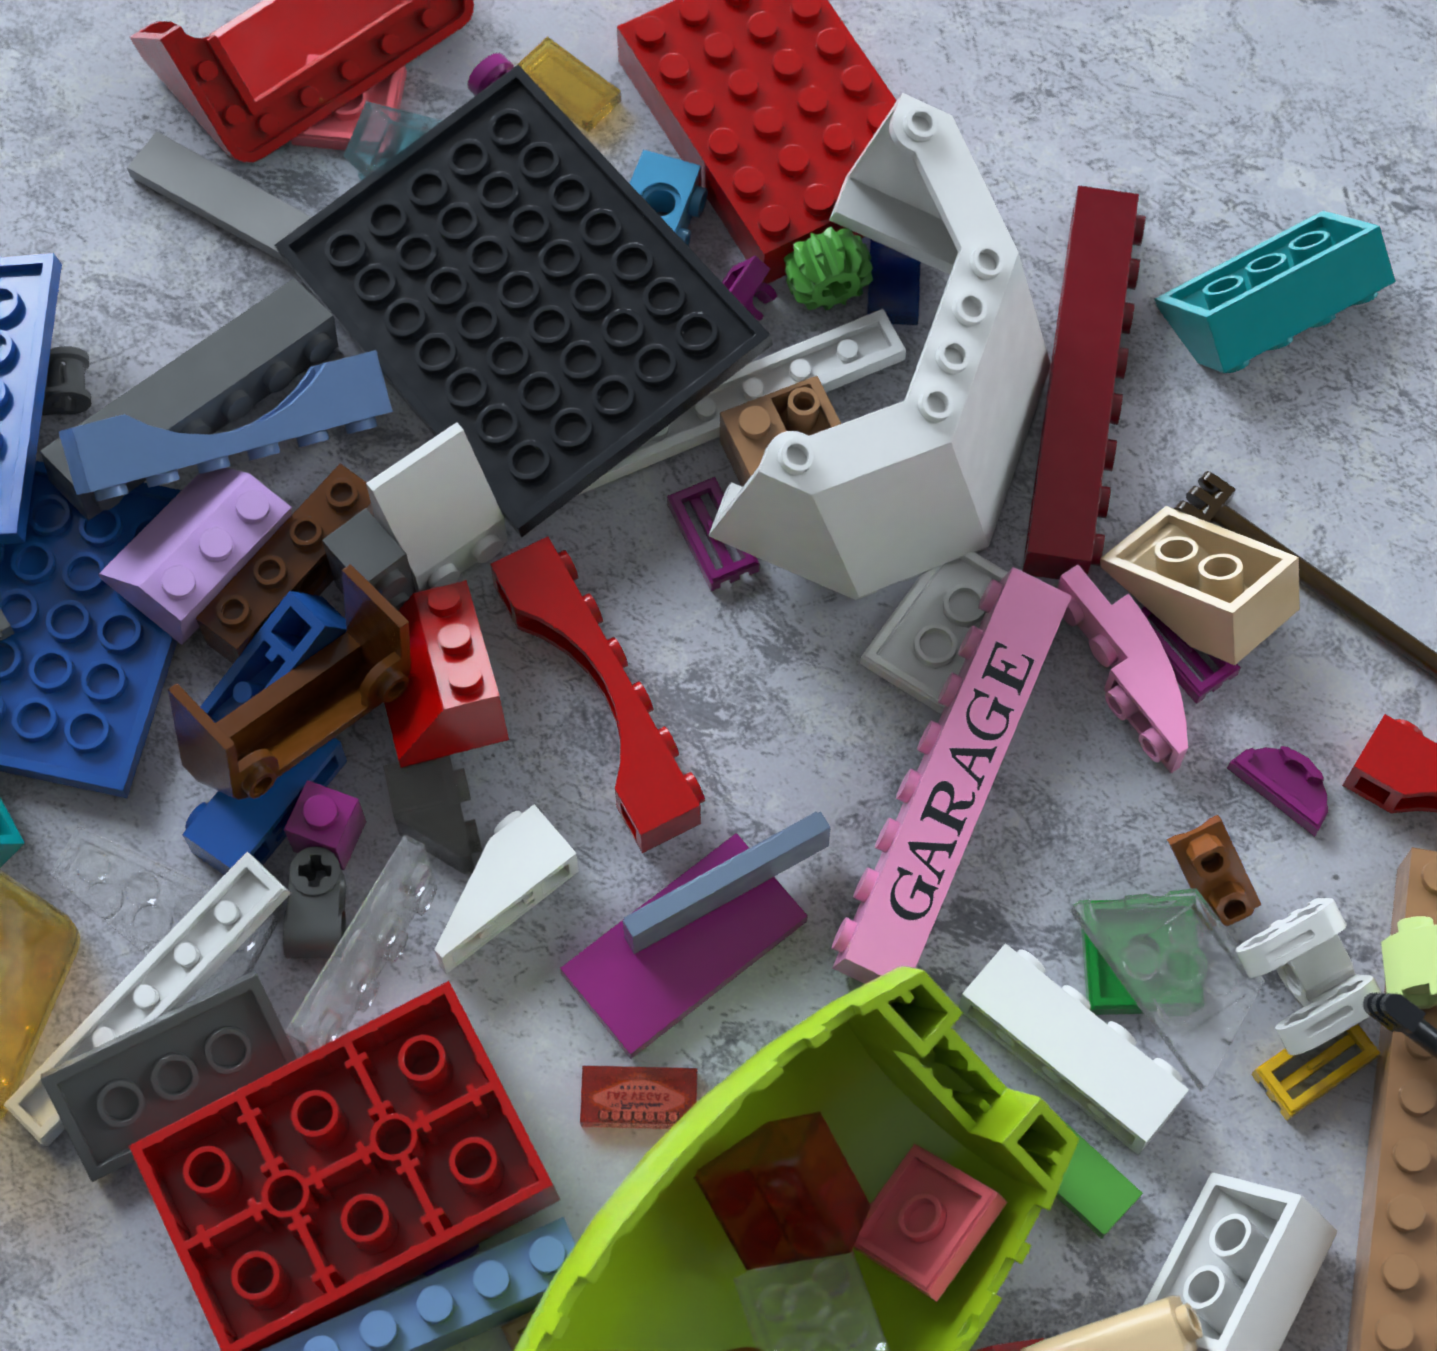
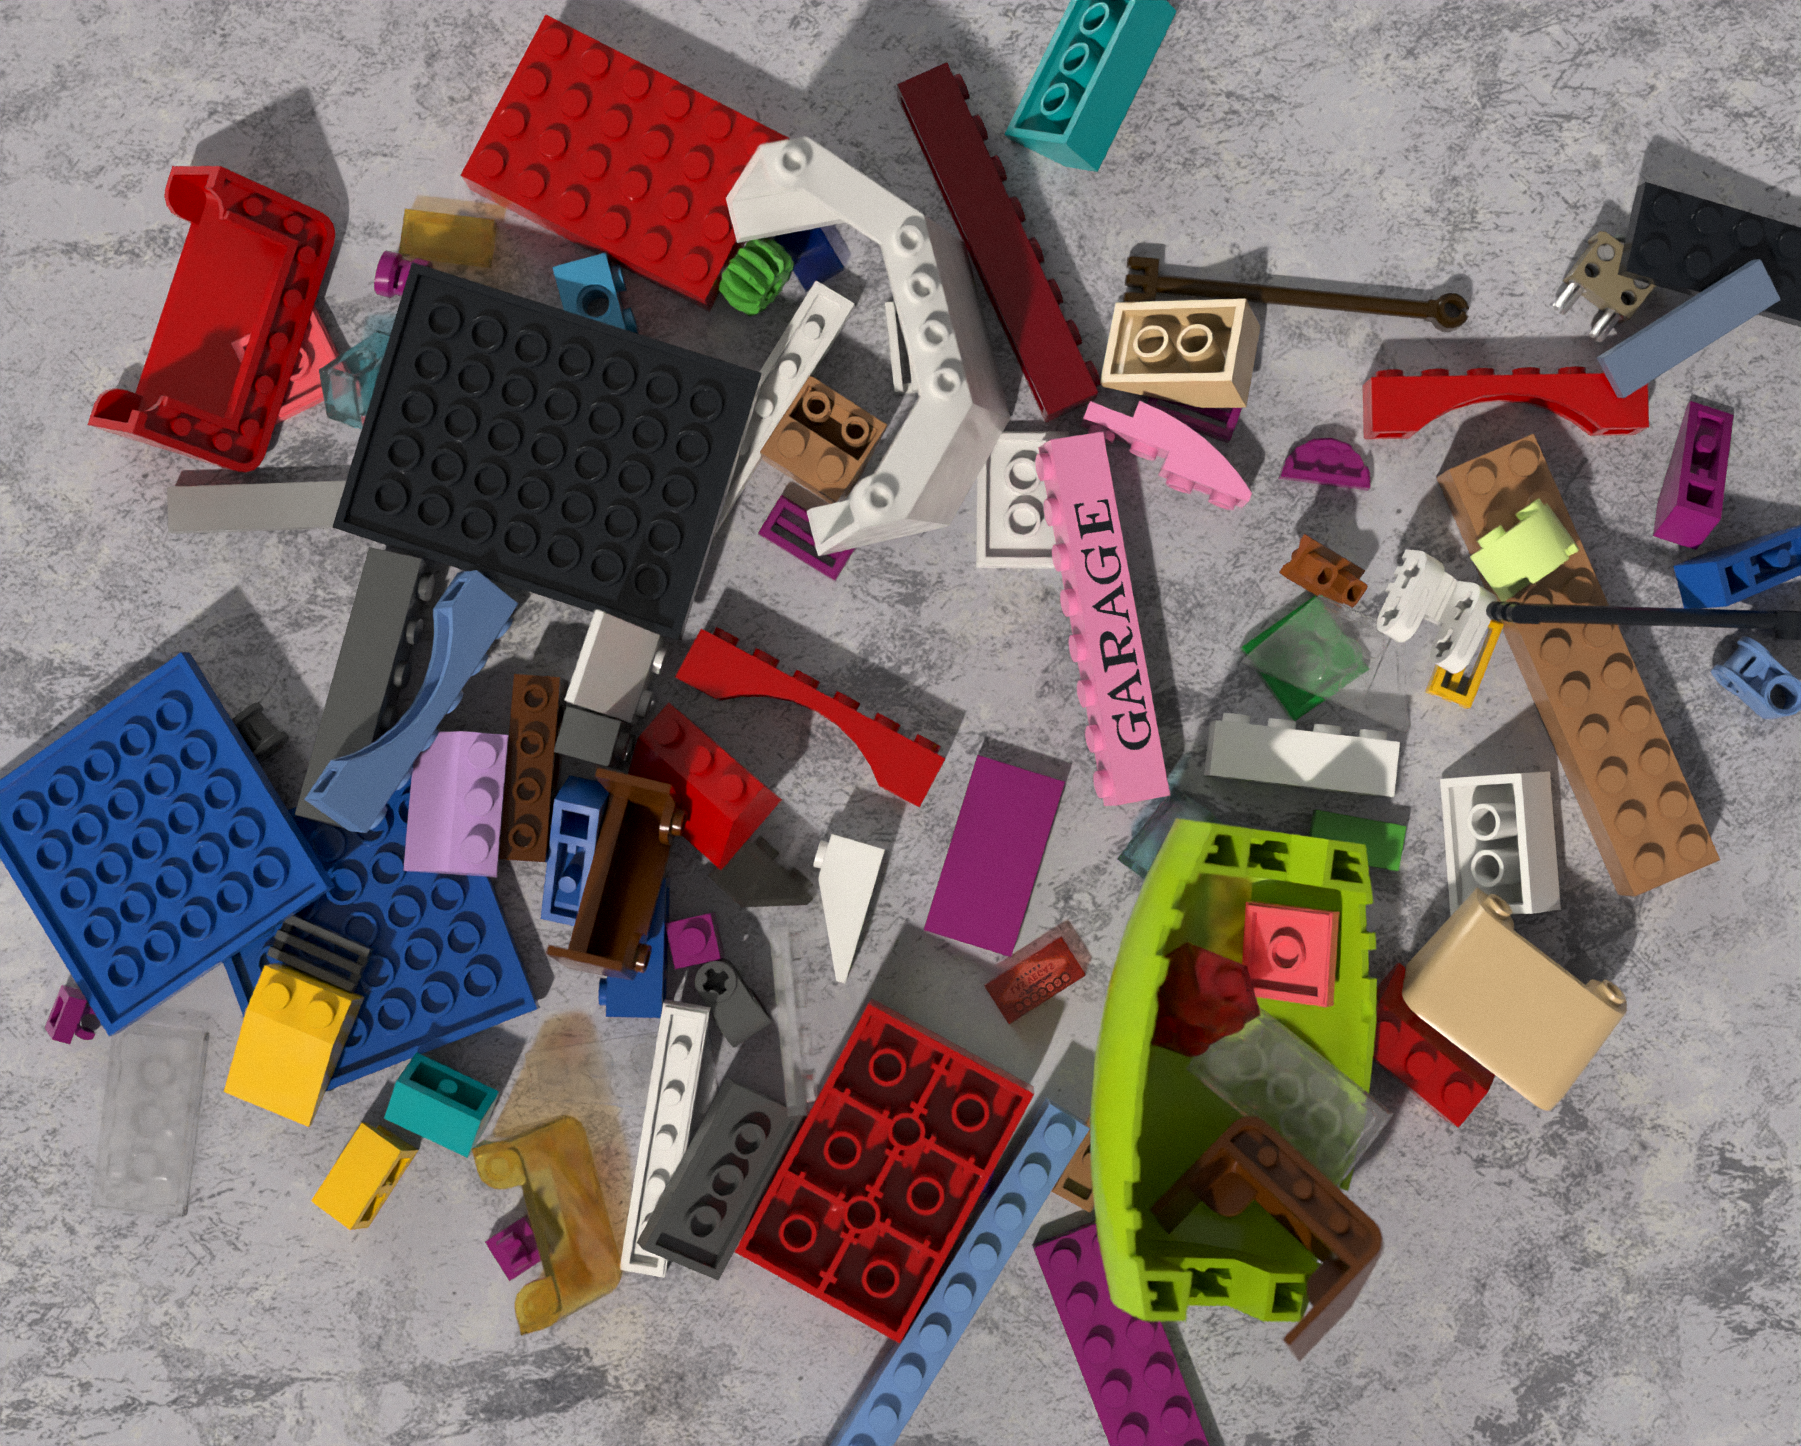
camera: 30 degrees left, 20 degrees up
sand blue tile [623,811,831,954] -> none
magenta tile [722,256,777,322] -> none

